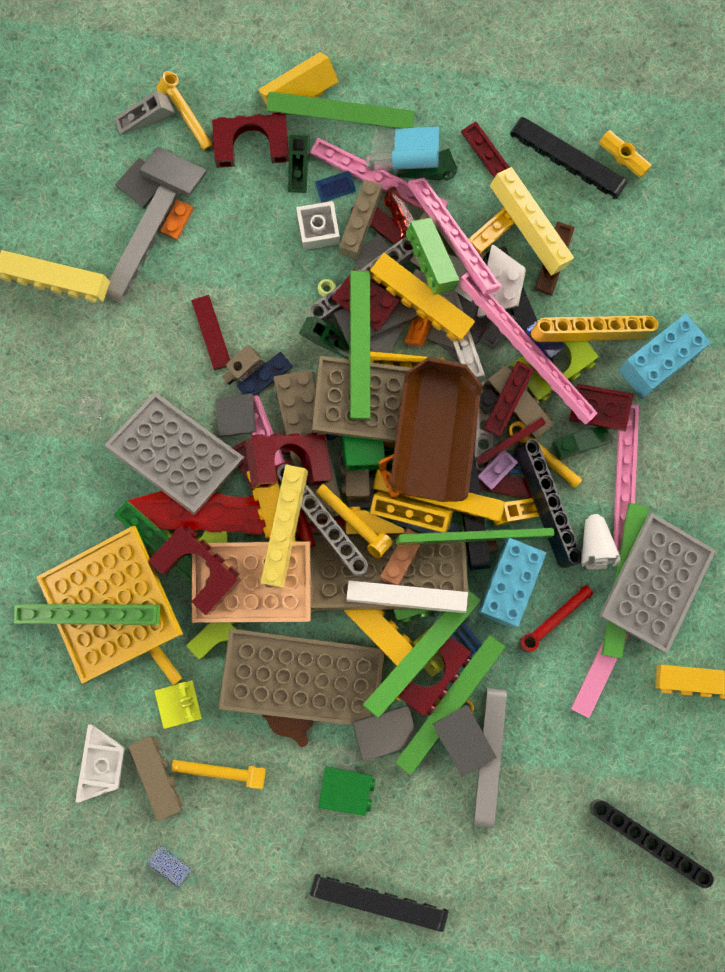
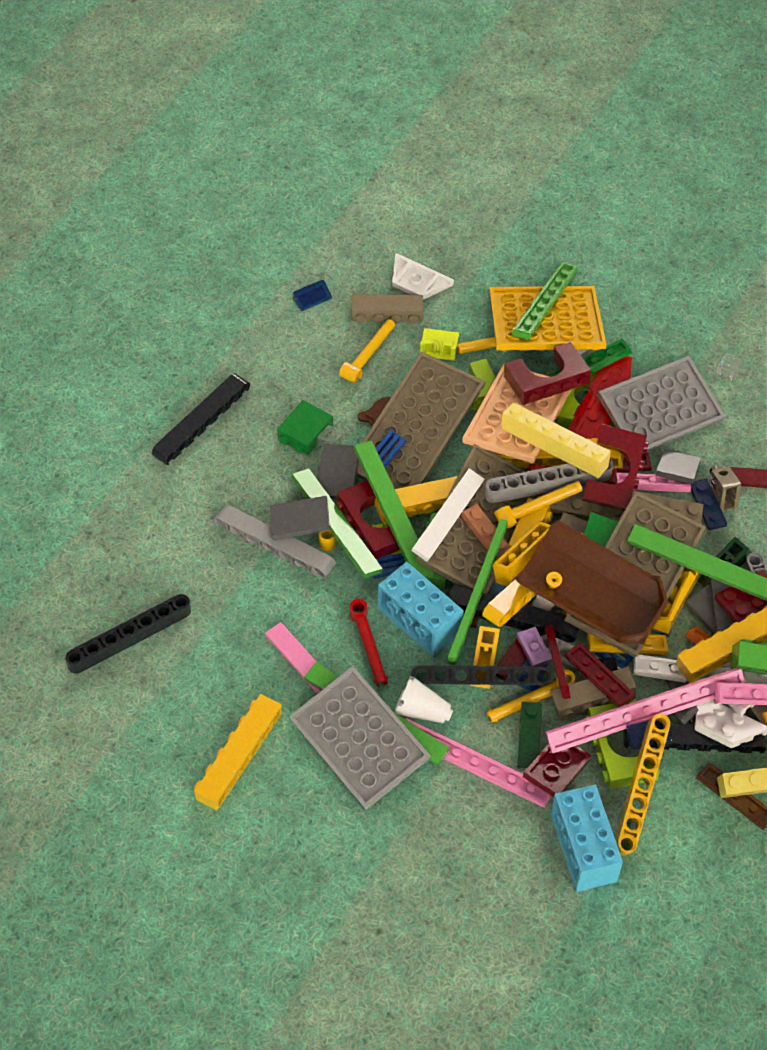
camera: 115 degrees right, 25 degrees down
none -> blue tile [376,430,406,468]
none -> yellow piece [546,572,562,589]

